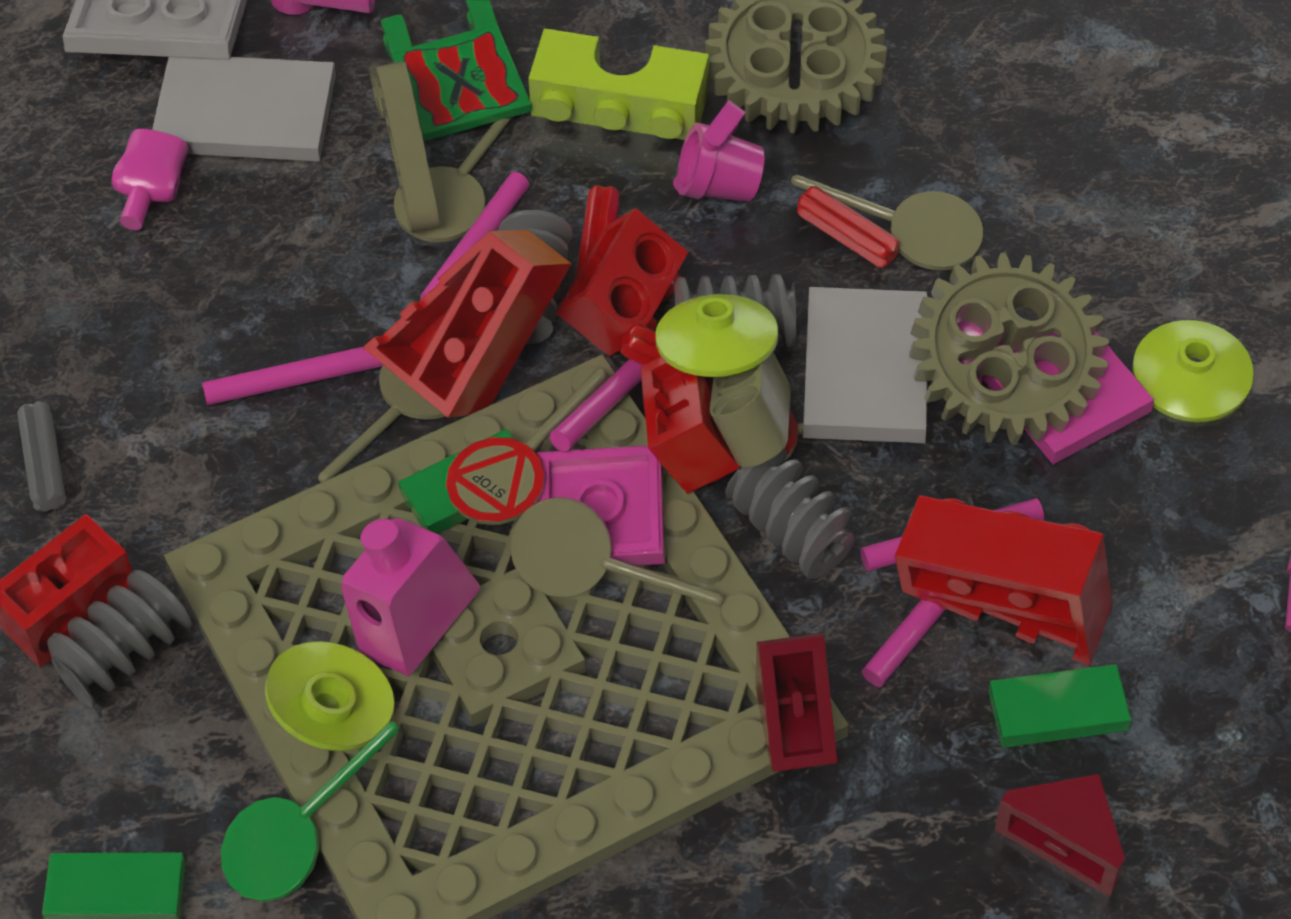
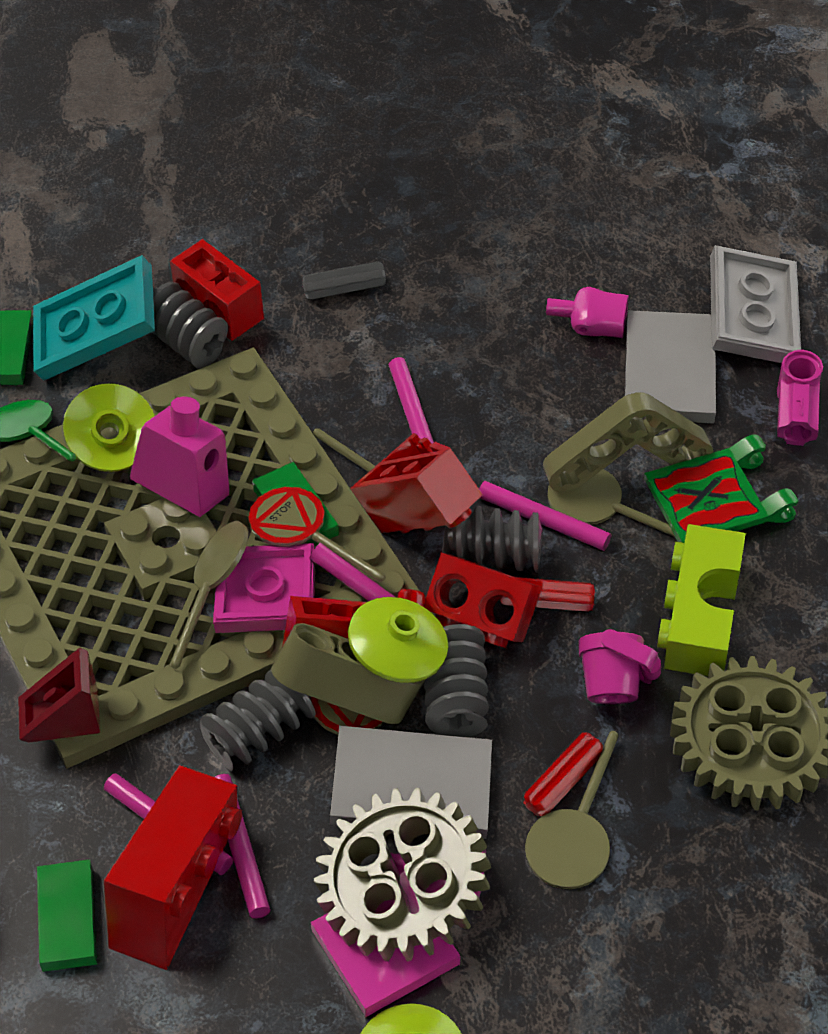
camera: 90 degrees right, 5 degrees down
none -> teal plate [33,255,155,381]

